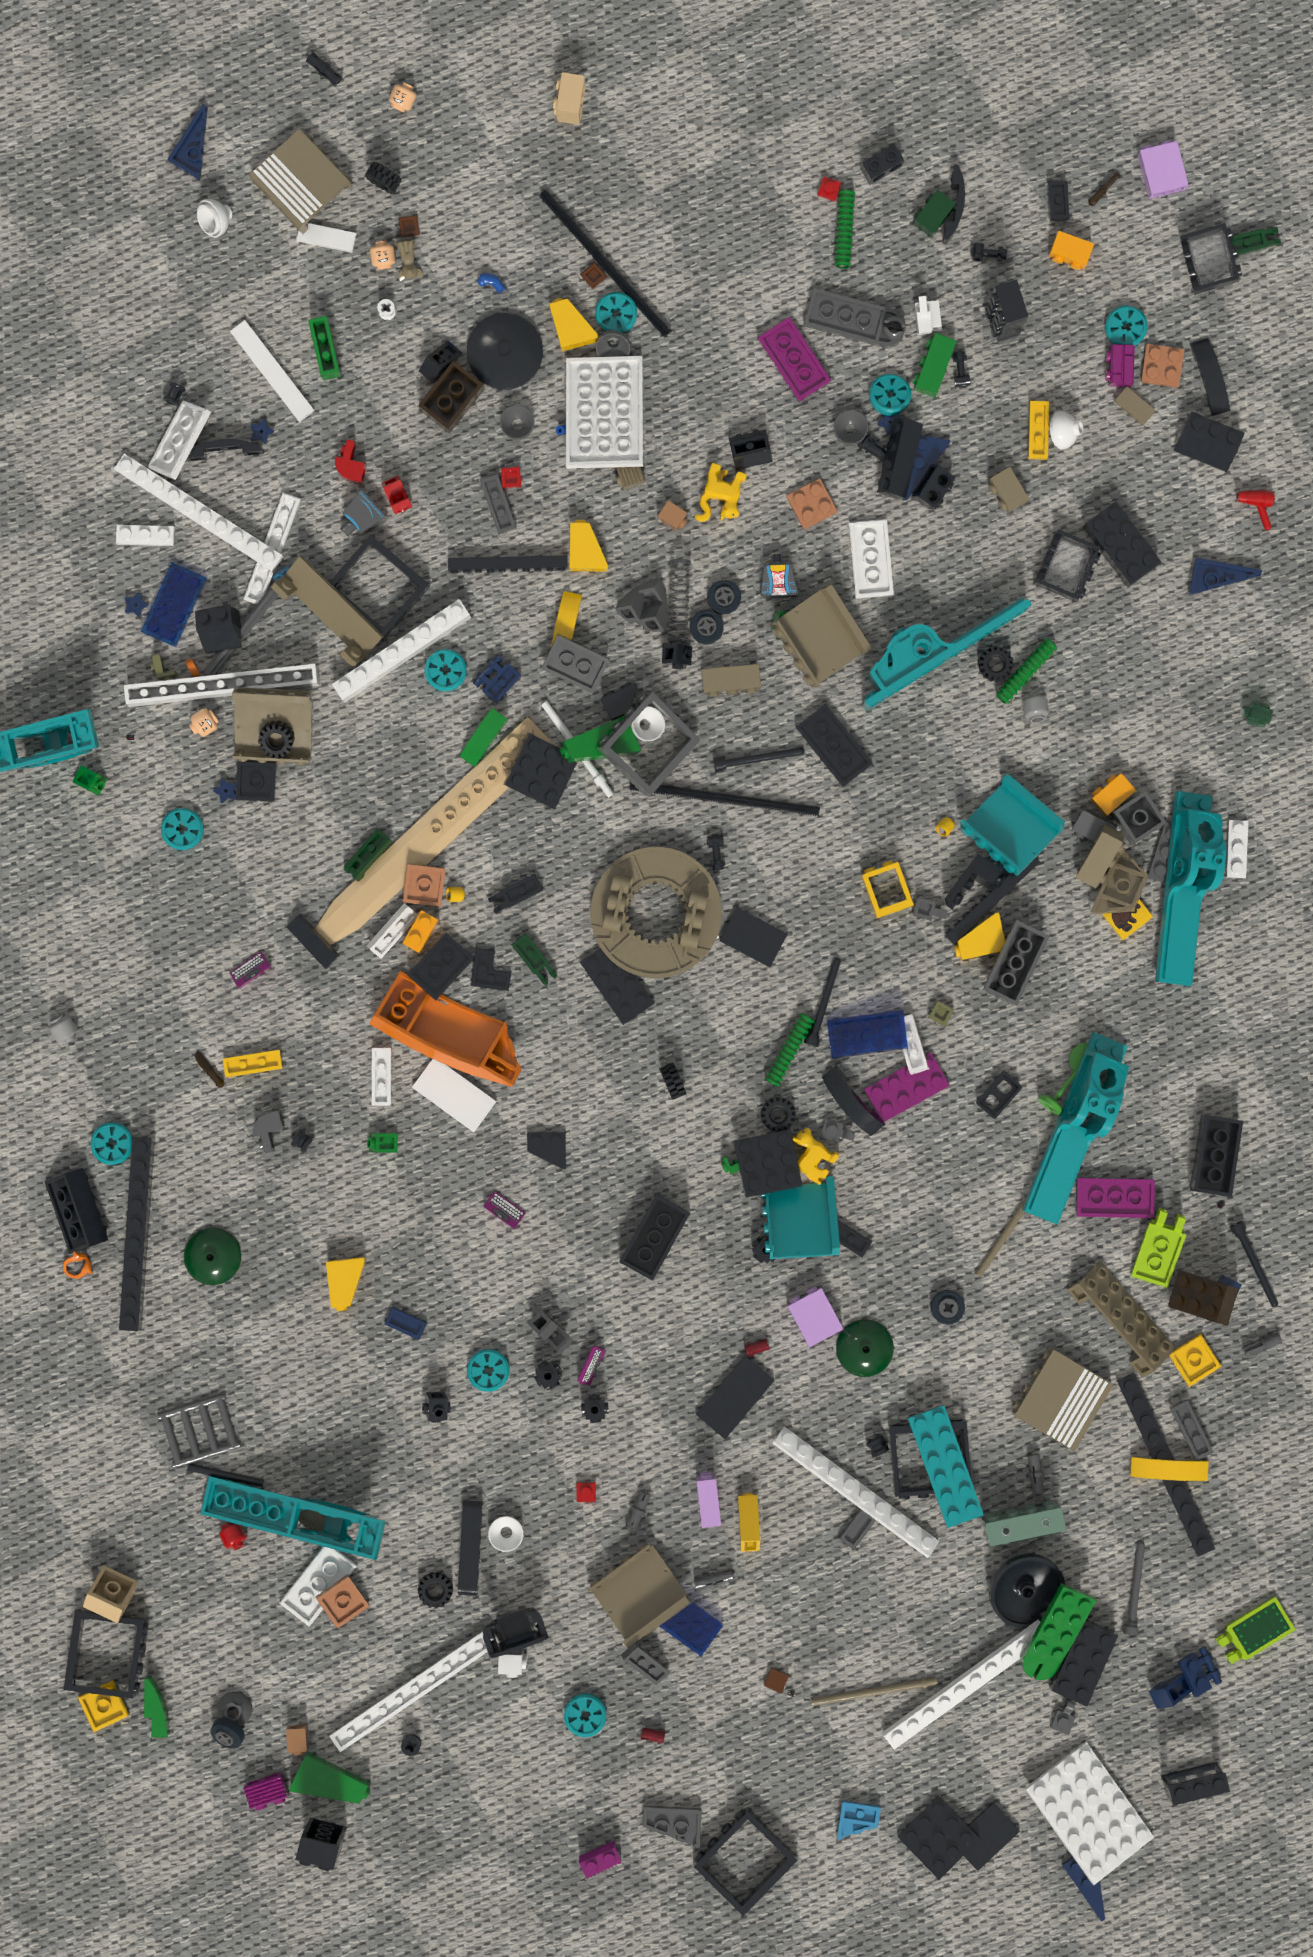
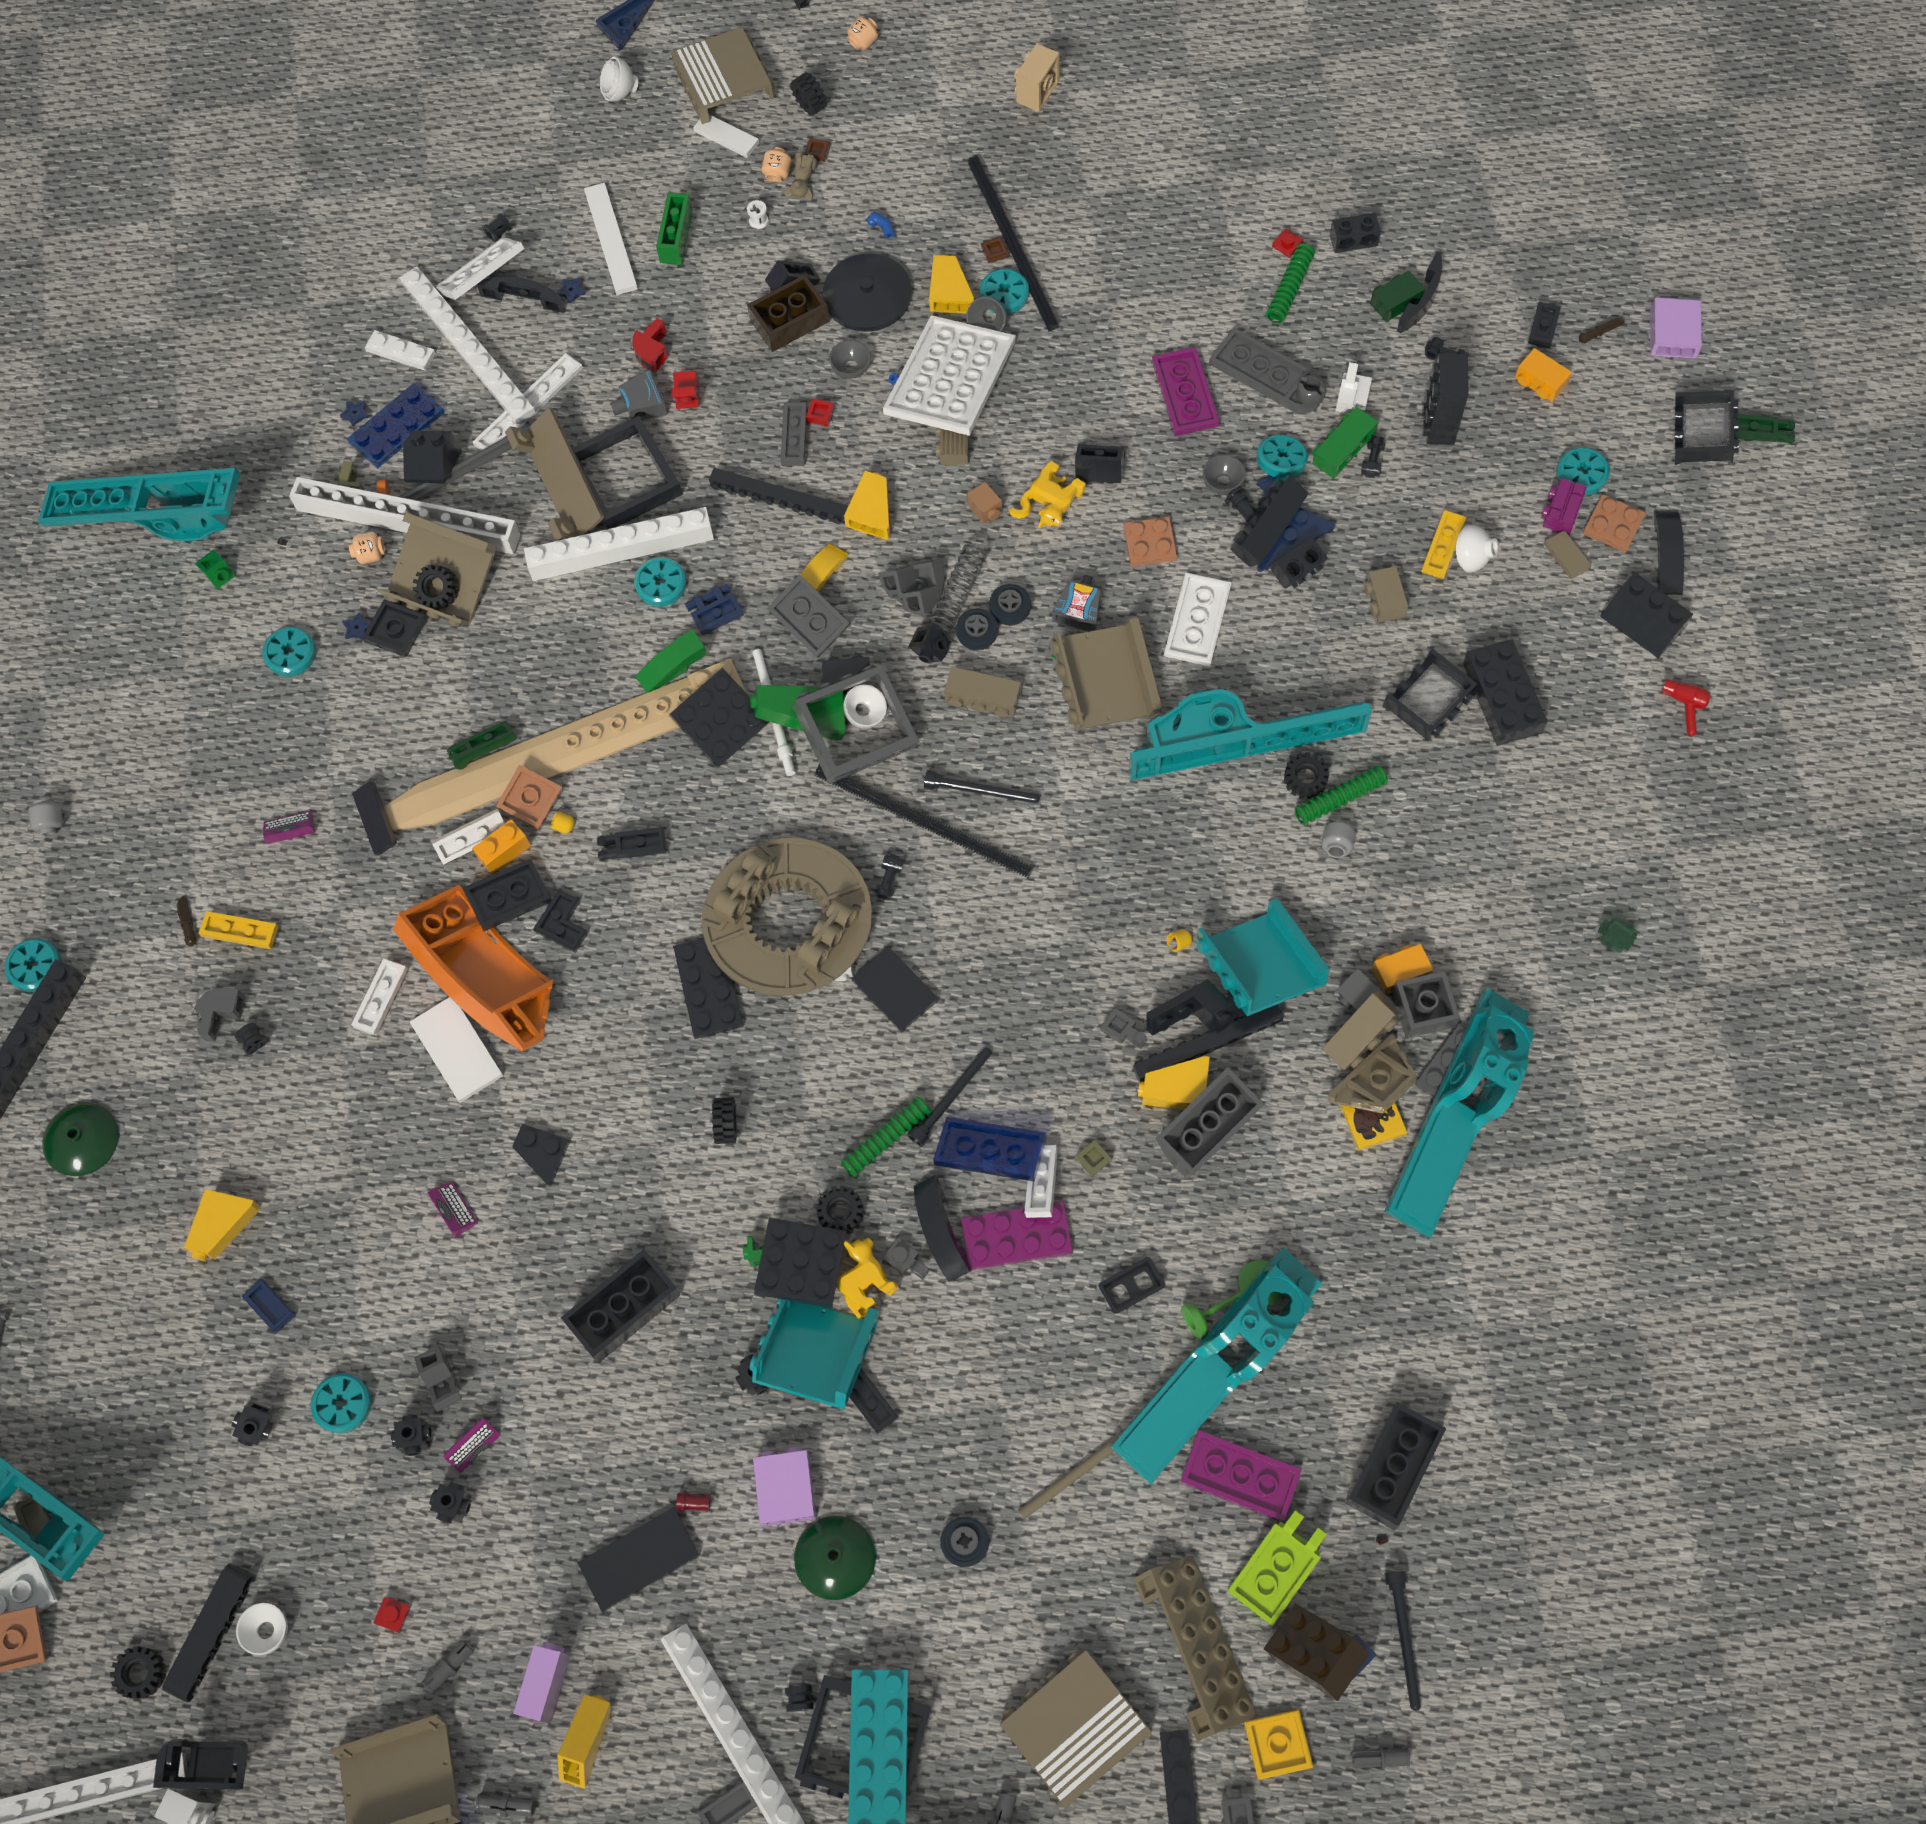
camera: 25 degrees right, 20 degrees down
green bracket [367,1133,398,1153] -> none
dark green hinge [511,933,557,986] -> none
black plate [795,704,873,788] -> none
yellow window [861,860,914,919] -> none
dark blue wing [1188,558,1262,595] -> none
white plate [1226,820,1248,878] -> none

